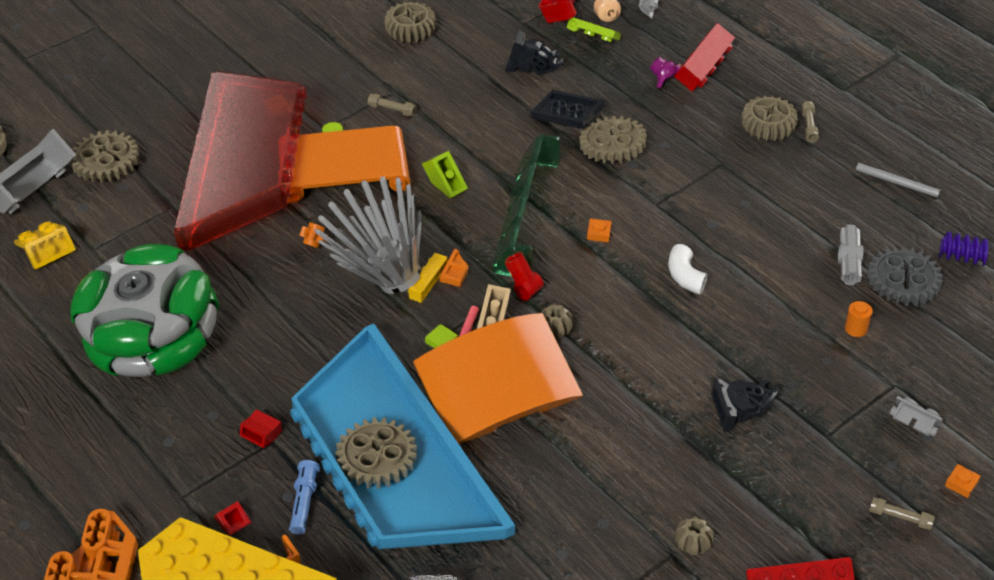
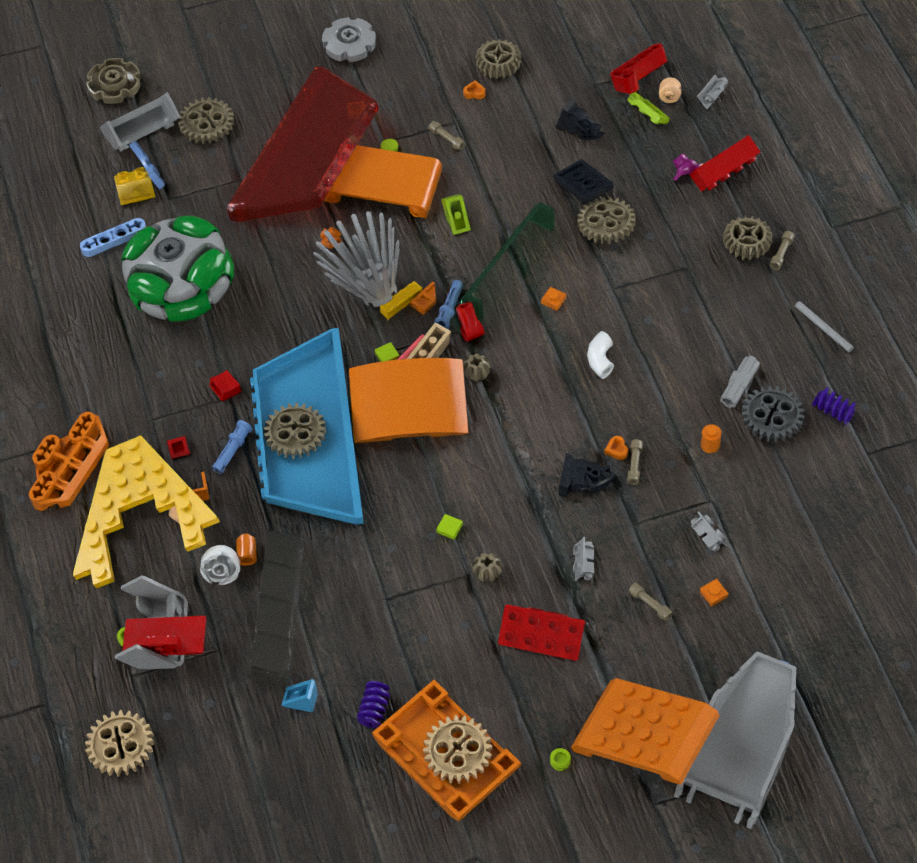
camera: 25 degrees right, 10 degrees up
none -> light blue beam [80,218,146,257]
none -> medium blue tile [129,141,165,190]
none -> light grey piece [322,17,376,62]
none -> medium blue pin [434,280,464,329]
none -> lime tile [436,514,463,540]
none -> orange tile [463,80,486,99]
none -> light grey hinge [573,537,594,581]
none -> orange tile [604,436,628,460]
none -> dark tan bar [627,439,643,485]

